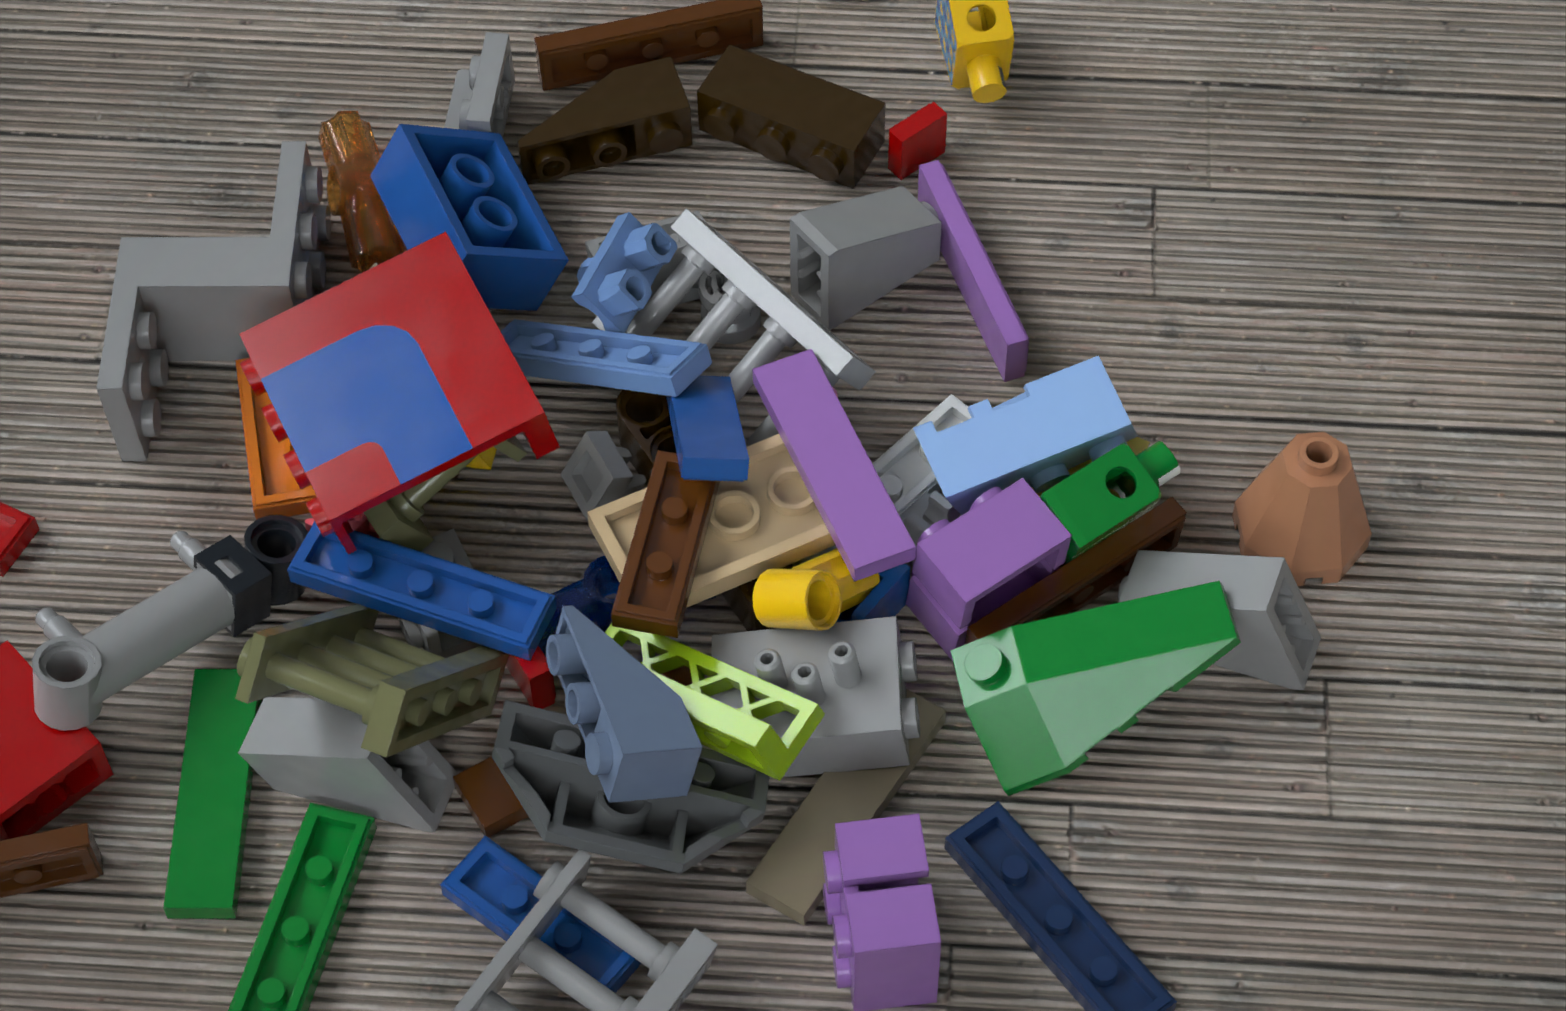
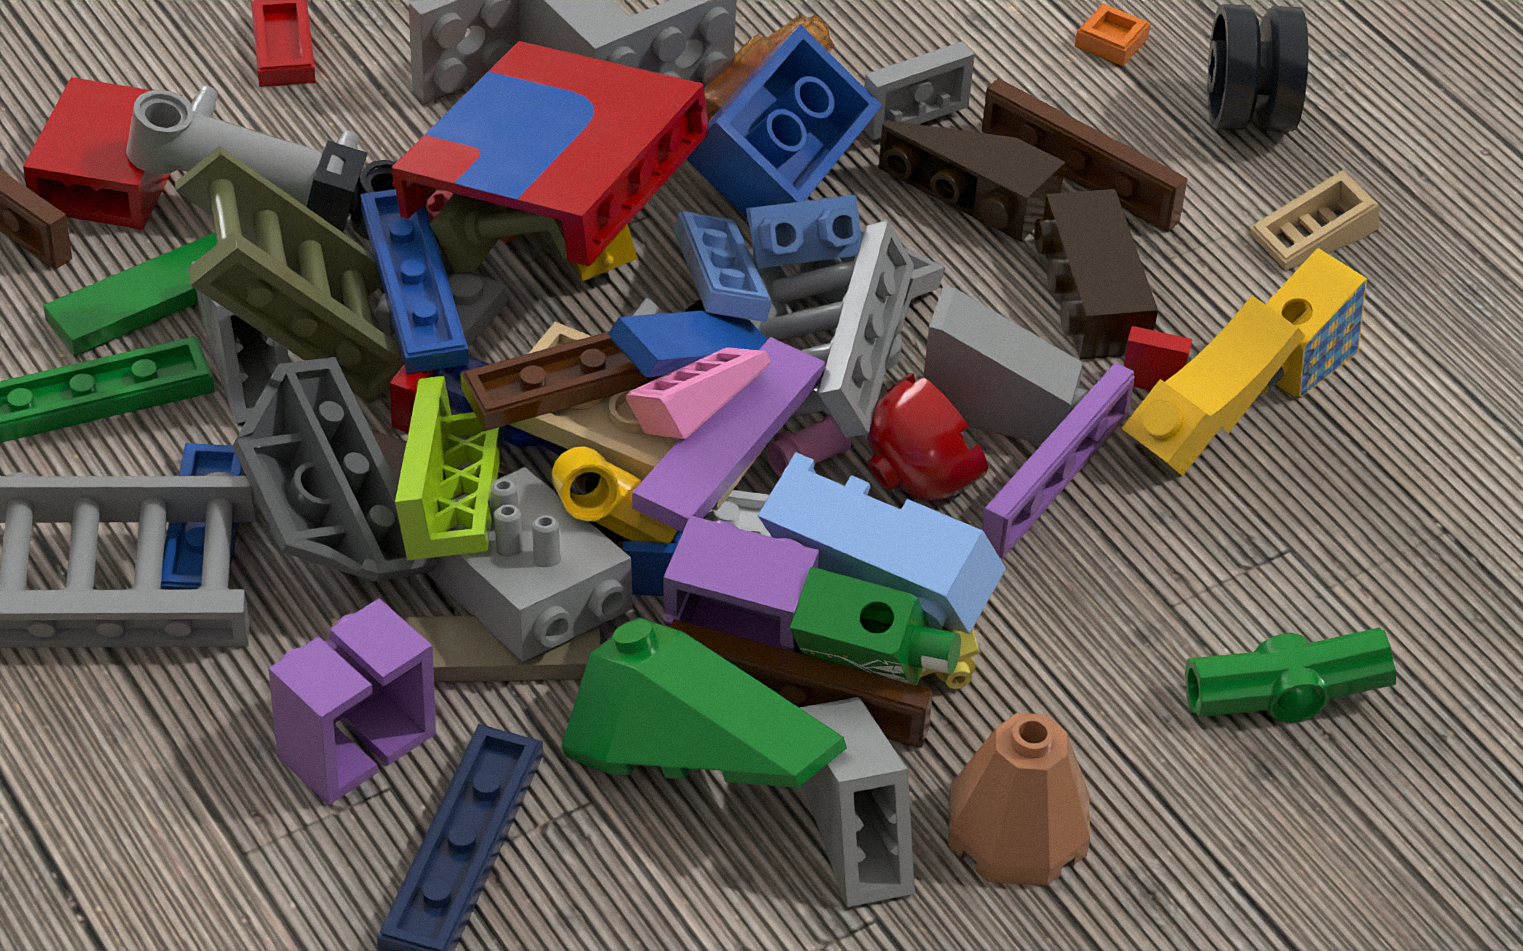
camera: 50 degrees right, 10 degrees down
sand blue slope [546,605,703,803] -> none
none -> bright pink slope [626,347,771,439]
none -> red cylinder [867,373,988,501]
none -> yellow slope [1121,295,1305,476]
none -> green piece [1185,627,1396,723]

